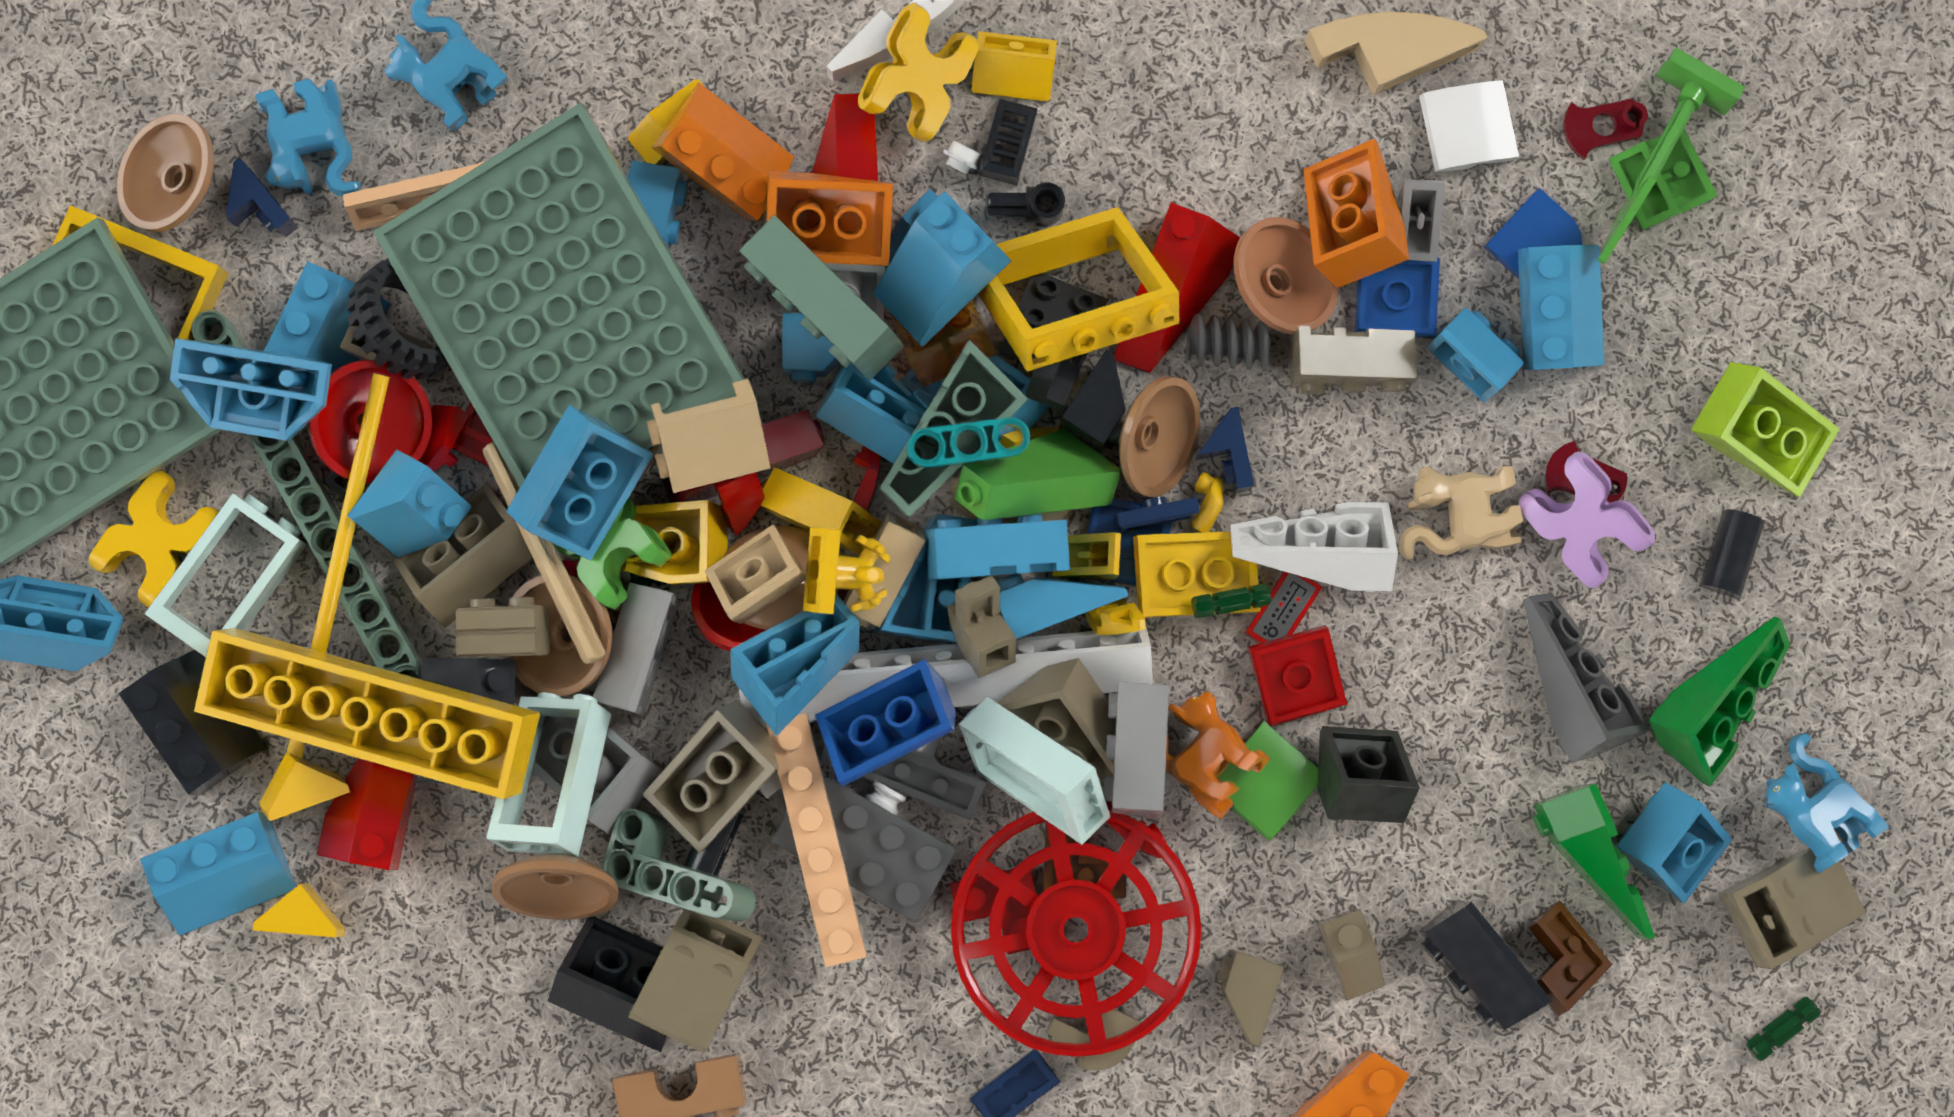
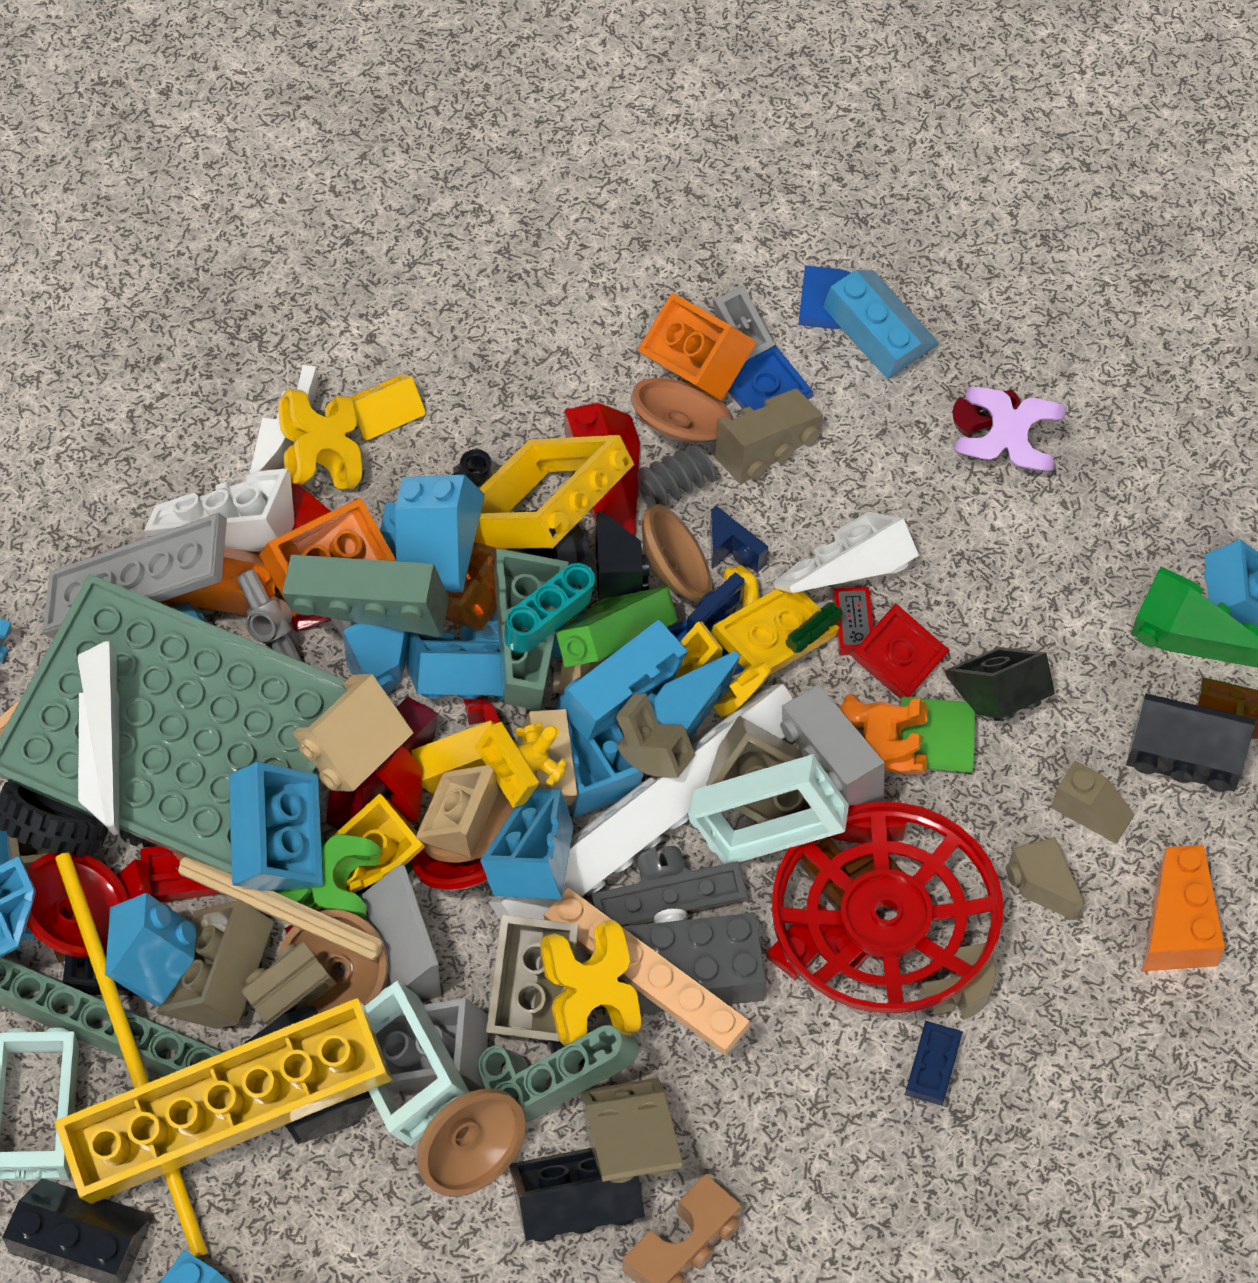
camera: 30 degrees left, 25 degrees down
yellow slope [259,752,350,821] -> none
red wedge [317,758,416,870] -> none
blue slope [815,659,956,786] -> none
white plate [943,140,982,174] -> none
black slope [979,98,1038,186] -> none
tan slope [1304,12,1488,95] -> none
tan animal [1399,466,1523,560] -> none
white slope [1419,80,1519,172] -> none
dark azure slope [1426,307,1525,403] -> none
dark grey wedge [1523,593,1651,762] -> none
dark red piece [1563,98,1648,160] -> none
bright green piece [1597,47,1745,264] -> none
bright green slope [1608,128,1718,231] -> none
green wedge [1649,616,1790,786] -> none
lime slope [1690,362,1840,497] -> none
black brick [1699,509,1765,600] -> none
none -> light grey tile [42,513,227,638]
none -> white wedge [78,641,119,835]
none -> white wedge [144,468,294,552]
none -> light grey axle [237,569,301,661]
none -> yellow piece [540,920,641,1046]

